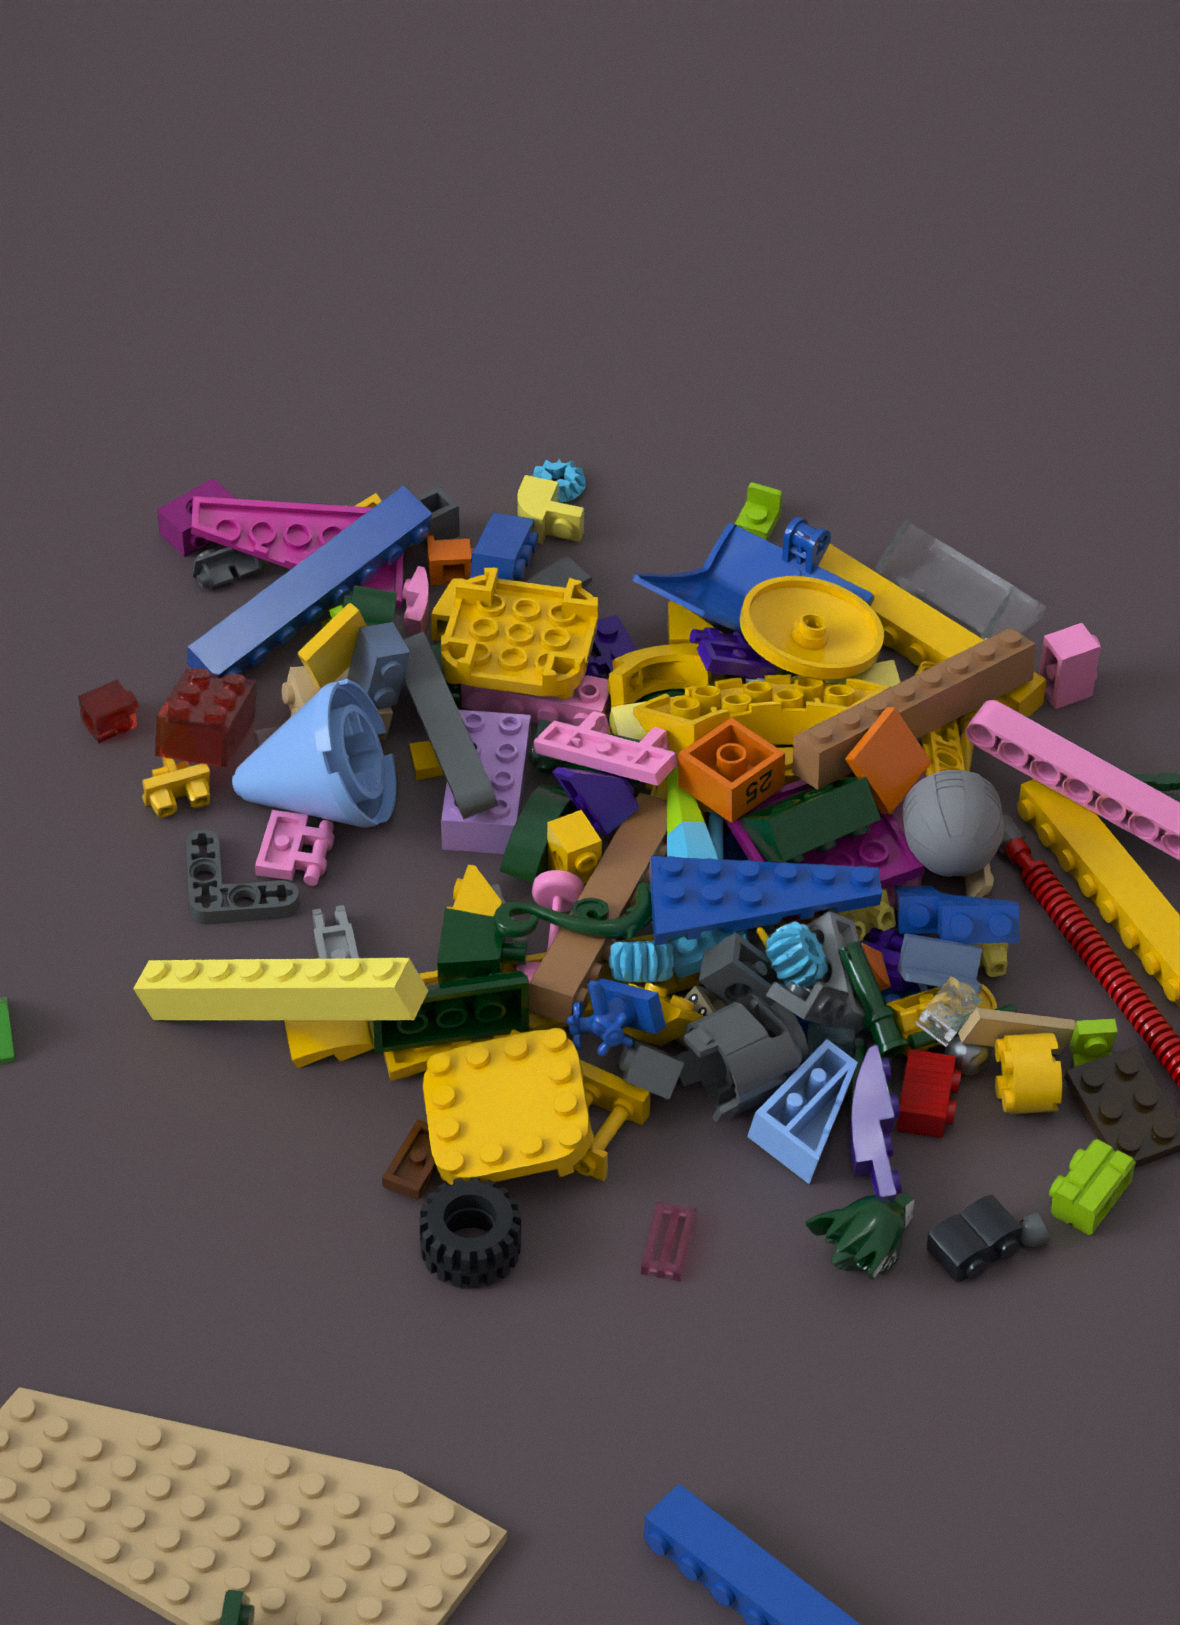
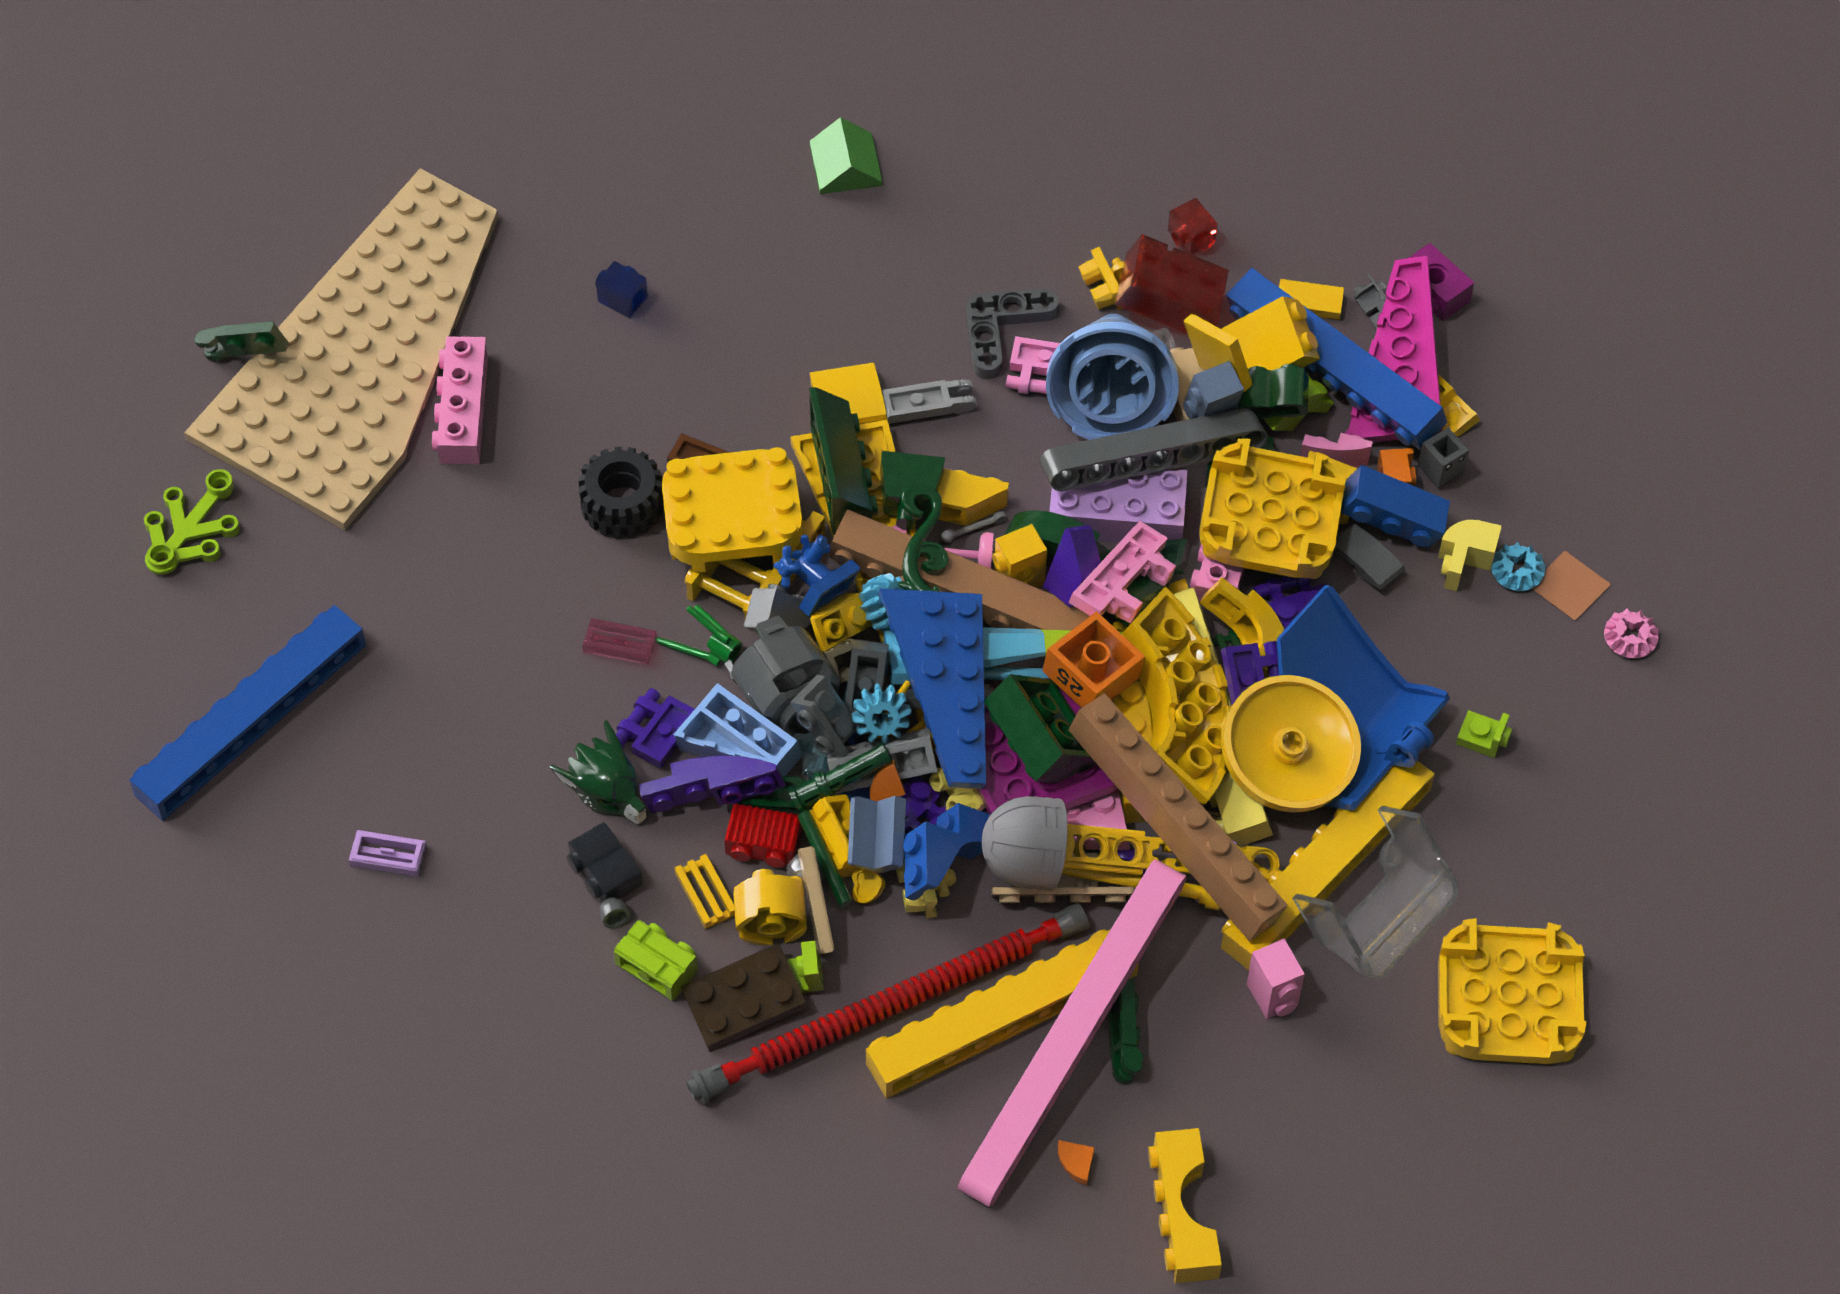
camera: 90 degrees right, 10 degrees up
light yellow brick [133,958,428,1020] -> none
orange tile [845,707,932,814] -> none
clear brick [915,976,983,1047] -> none
none -> lavender tile [349,830,427,877]
none -> bright pink brick [432,336,488,464]
none -> clear blue brick [595,261,648,319]
none -> dark purple plate [616,688,695,768]
none -> green plant [656,605,743,667]
none -> yellow tile [674,854,735,929]
none -> yellow brick [1221,296,1320,370]
none -> yellow tile [1279,279,1344,320]
none -> yellow plate [1438,918,1587,1064]
none -> nougat sticker [1532,551,1611,620]
none -> bright pink gear [1604,608,1659,658]

